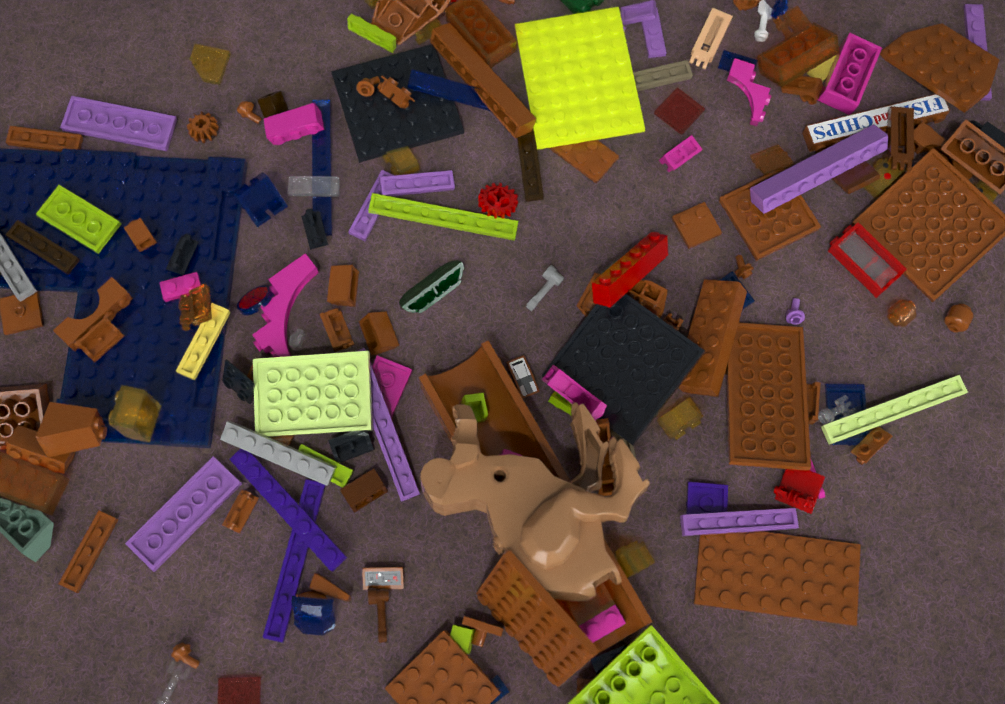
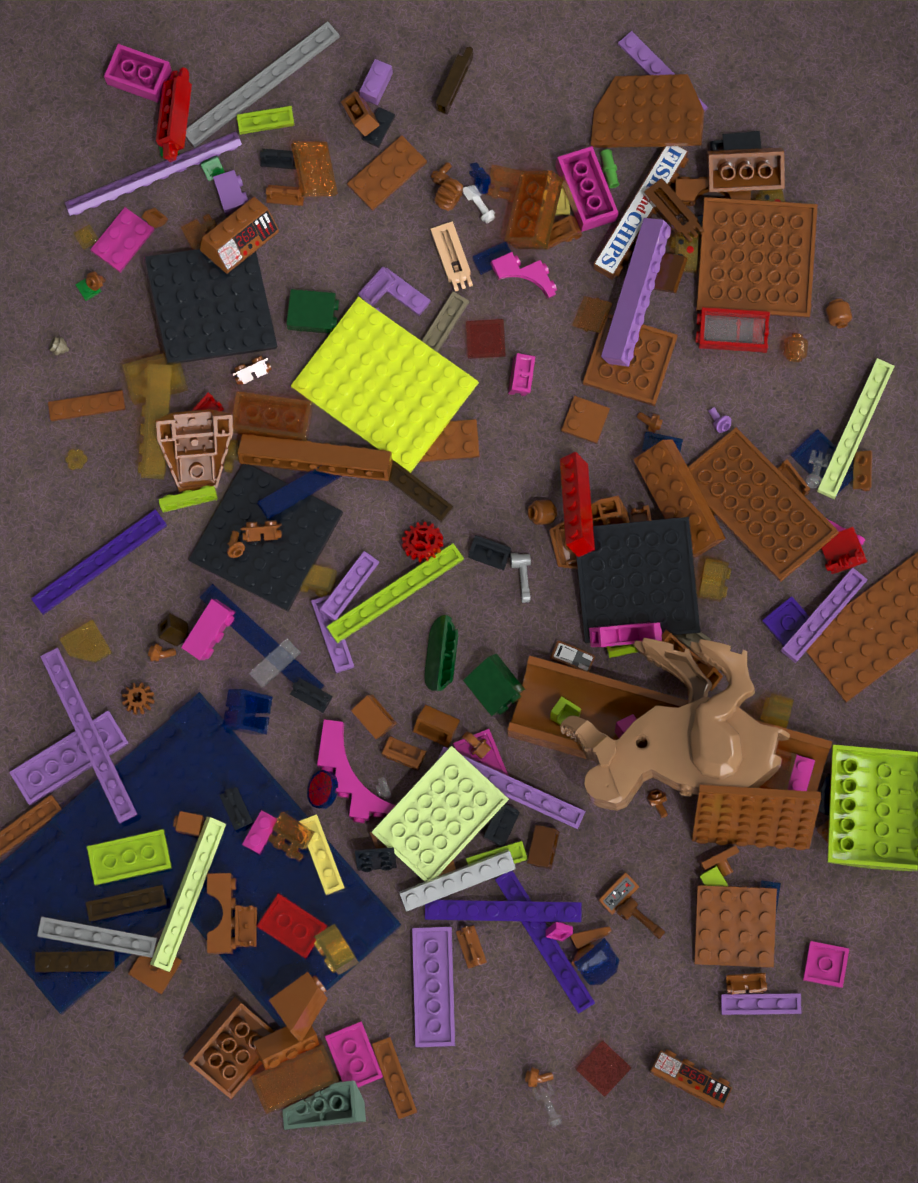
camera: 35 degrees left, 5 degrees up
none -> dark purple plate [31,509,167,615]
none -> medium lavender plate [40,648,137,823]
none -> yellowish green plate [150,817,226,972]
none -> red tile [257,893,327,959]
none -> dark pink plate [325,1021,384,1088]
none -> dark orange piece [462,731,491,759]
none -> dark green brick [463,653,525,716]
none -> black hinge [468,535,511,571]
none -> dark orange head [528,500,558,525]
none -> dark pink plate [546,922,573,942]
none -> bright green pin [600,149,620,189]
none -> dark orange plate [647,790,668,818]

